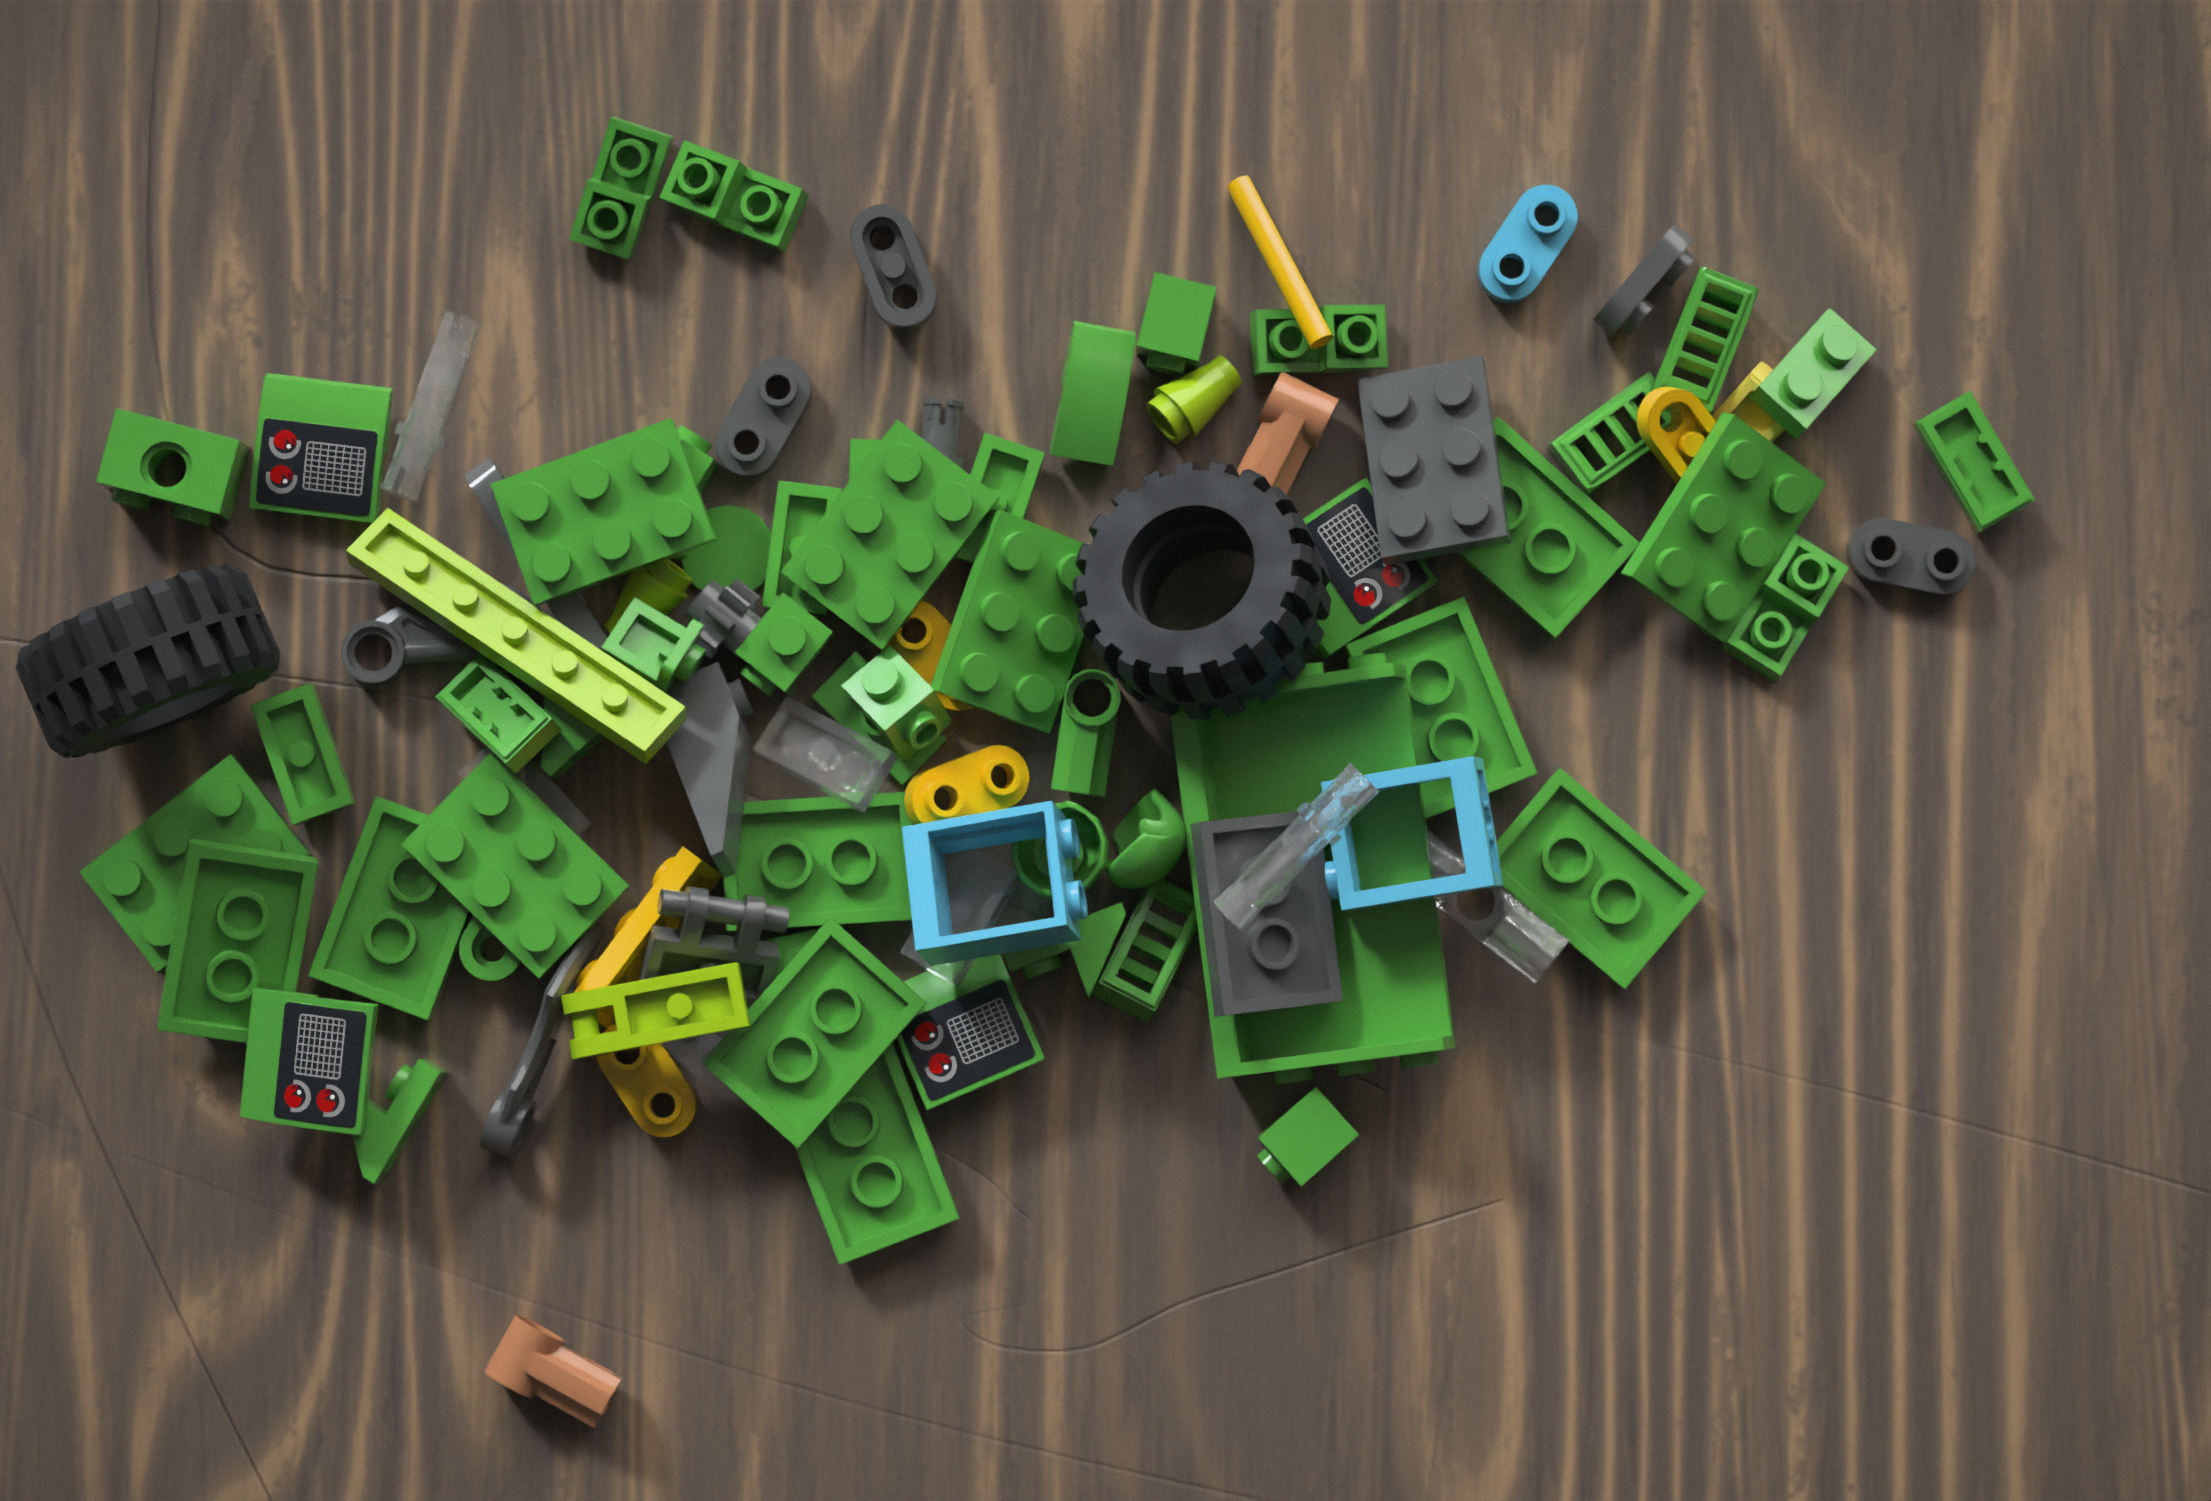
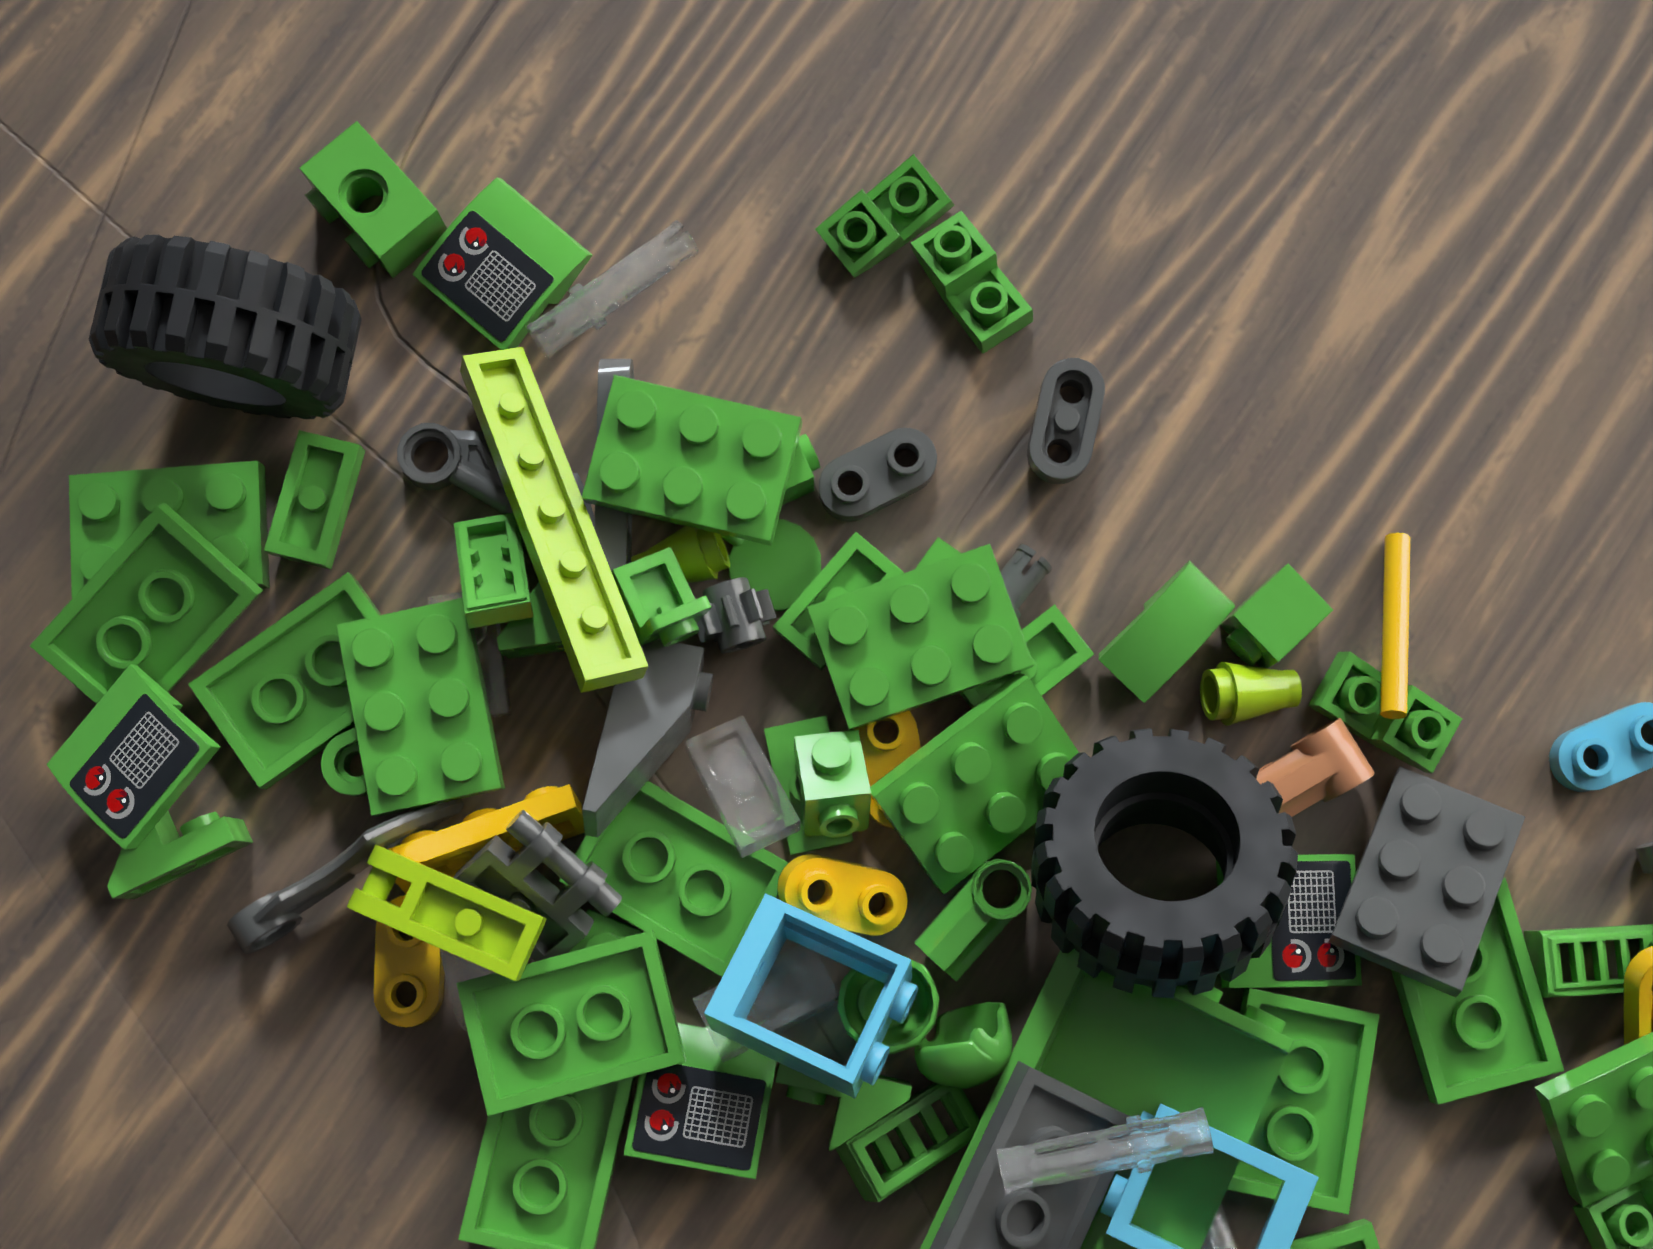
camera: 30 degrees right, 5 degrees down
nougat piece [484,1314,623,1428] -> none
bright green bracket [735,593,834,697] -> none

